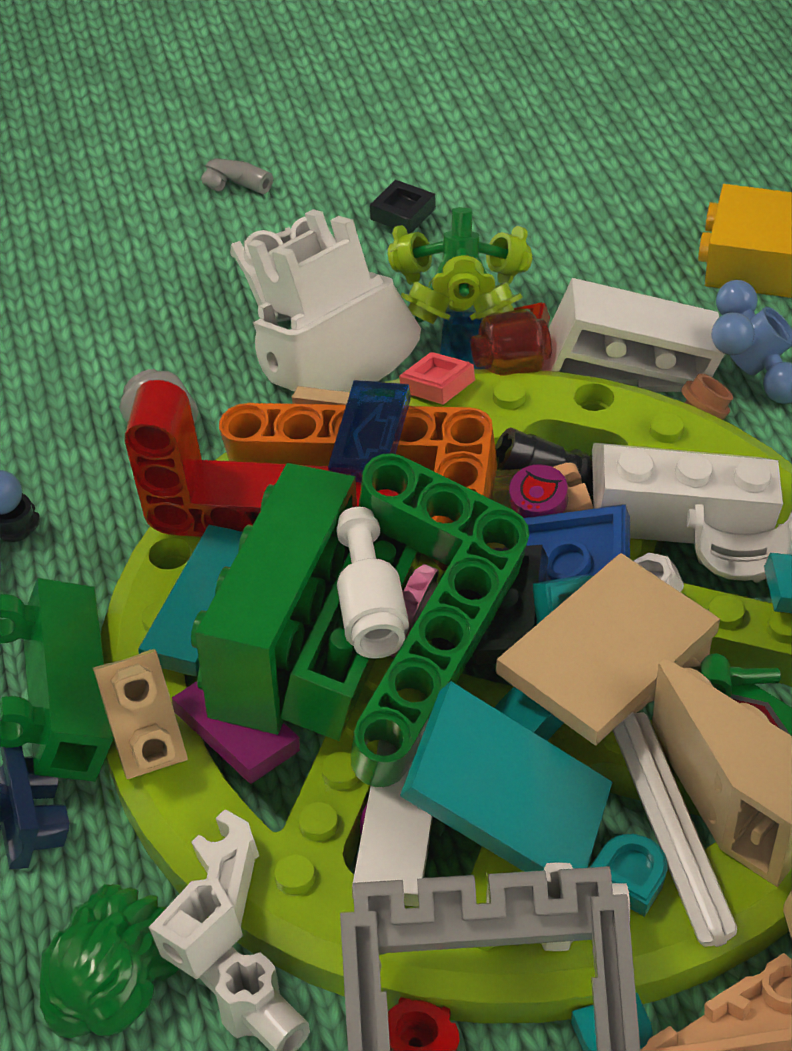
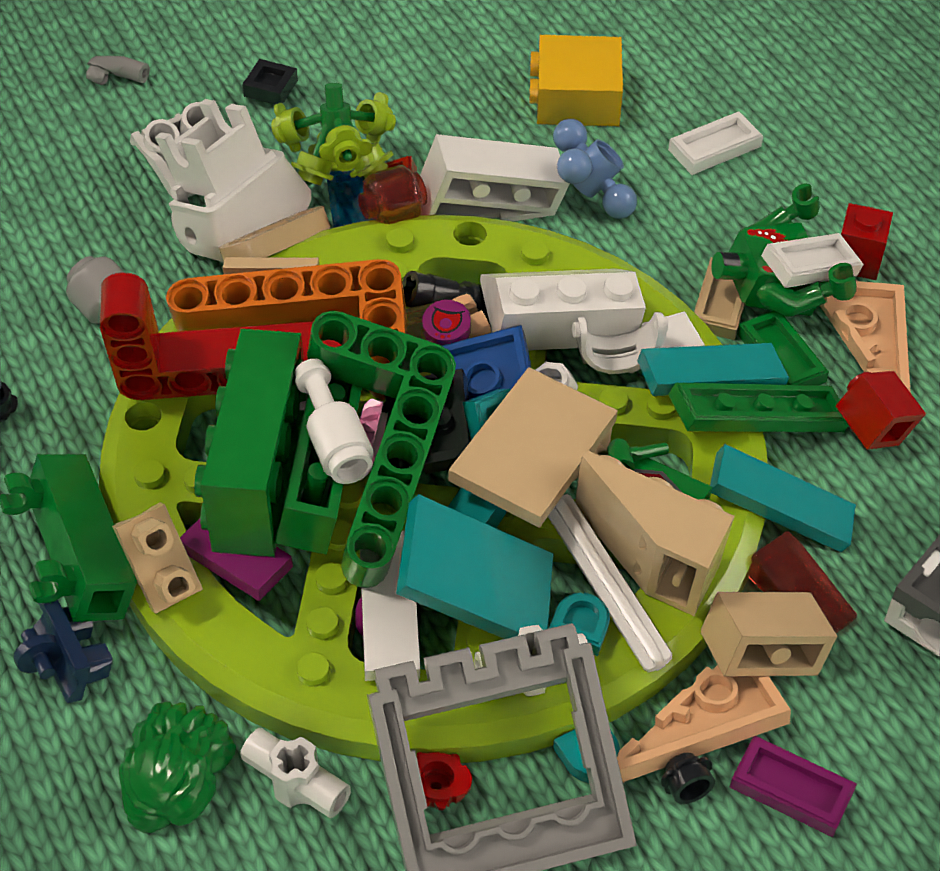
camera: 15 degrees left, 5 degrees up
teal tile [138,524,242,677] -> none
white piece [149,809,259,980] -> none
clear blue tile [328,380,411,483] -> none
coral tile [399,352,475,405] -> none
nougat plate [681,373,733,420] -> none
none -> tan beam [219,206,331,262]

